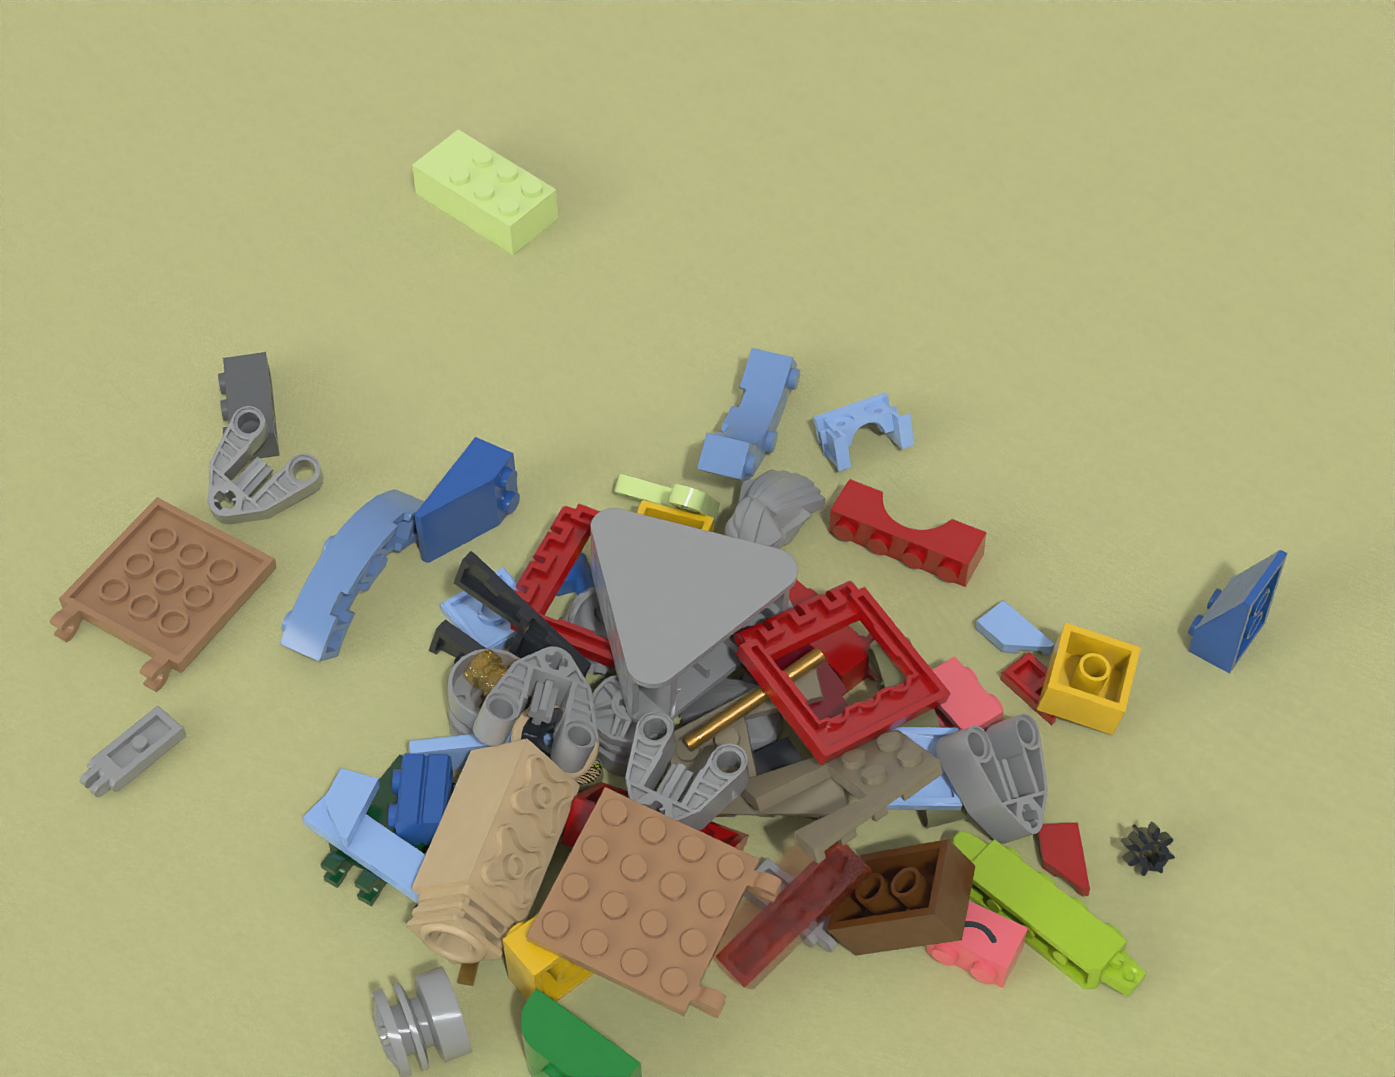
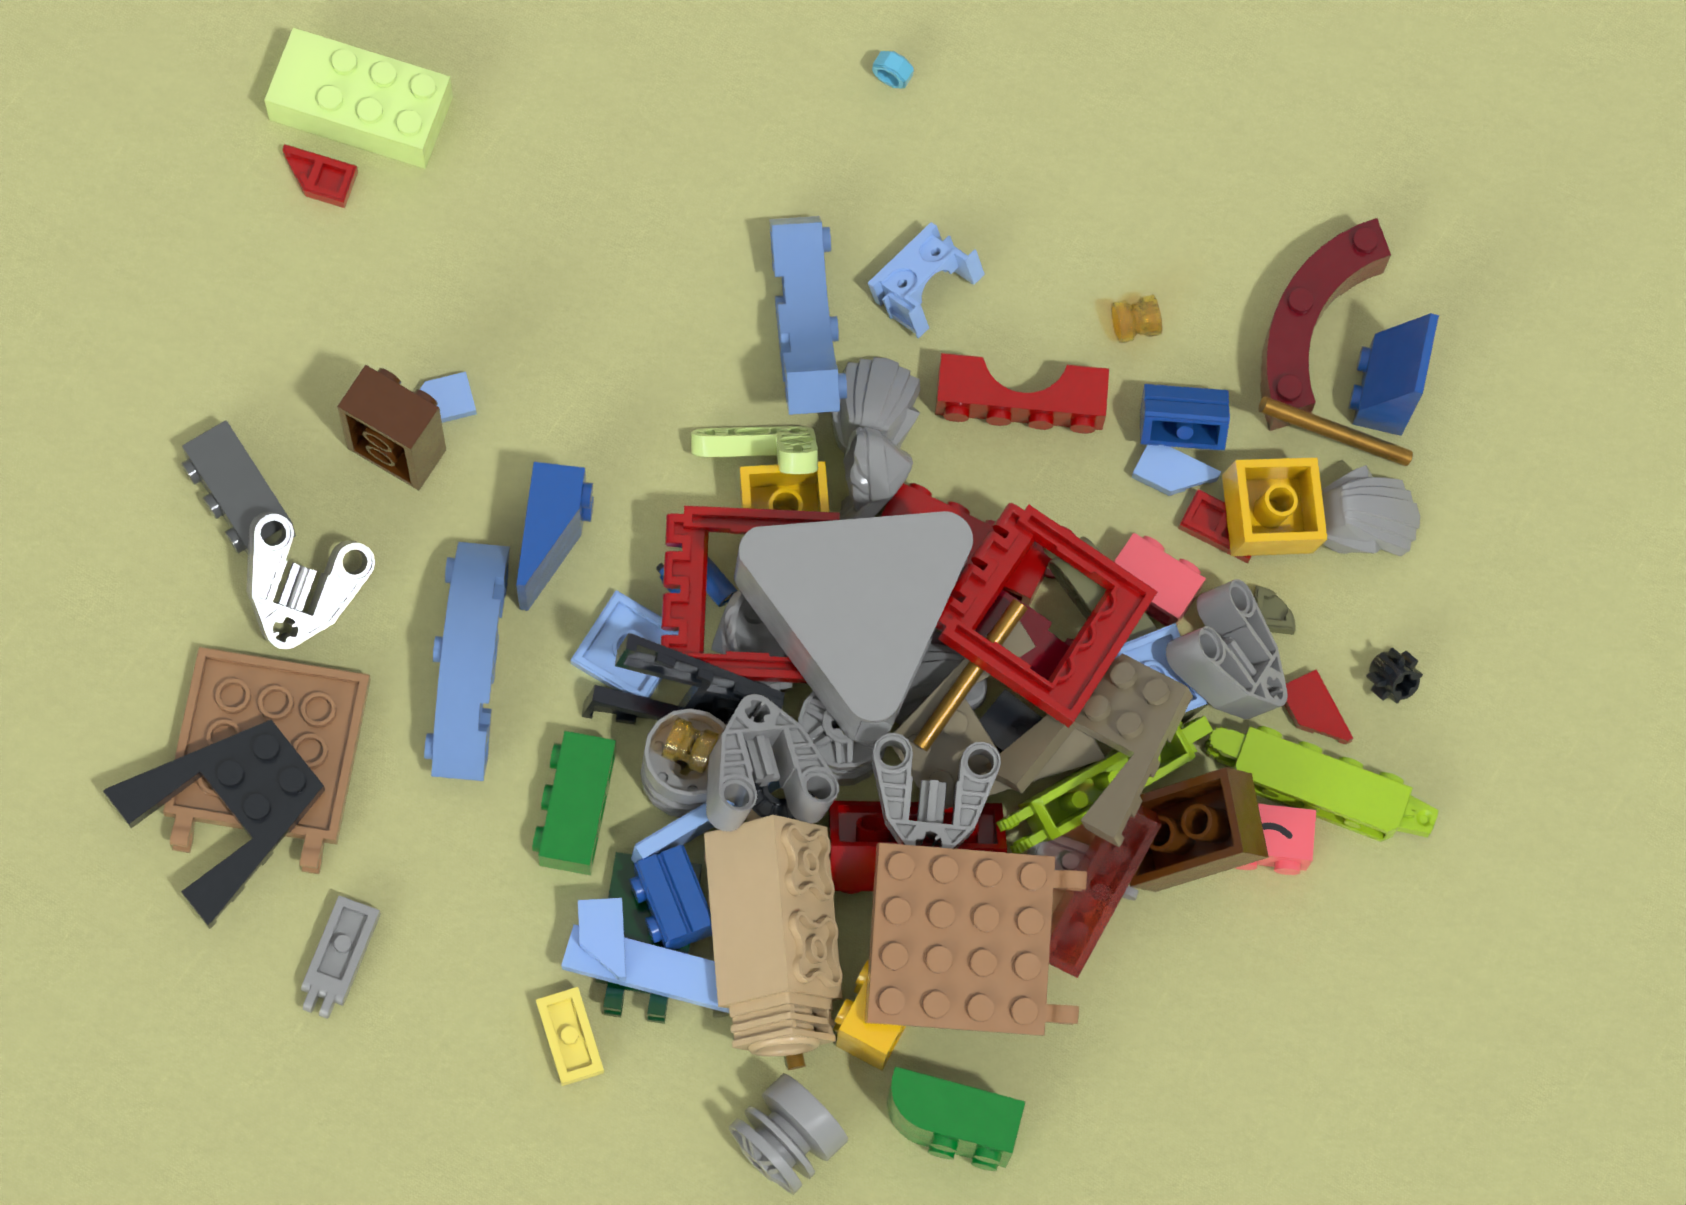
camera: 30 degrees left, 20 degrees up
none -> black wing [103,720,325,929]
none -> red tile [282,144,358,208]
none -> reddish brown brick [337,365,446,491]
none -> light blue tile [420,372,477,423]
none -> green brick [532,731,617,876]
none -> light yellow plate [536,987,604,1086]
none -> medium azure tile [872,51,914,89]
none -> lime hinge [996,716,1213,854]
none -> clear yellow wheel [1111,294,1162,343]
none -> blue brick [1140,384,1230,451]
none -> olive tile [1254,586,1296,635]
none -> pearl gold bar [1258,396,1413,466]
none -> dark red brick [1260,218,1391,431]
none -> light grey hair [1322,465,1420,556]

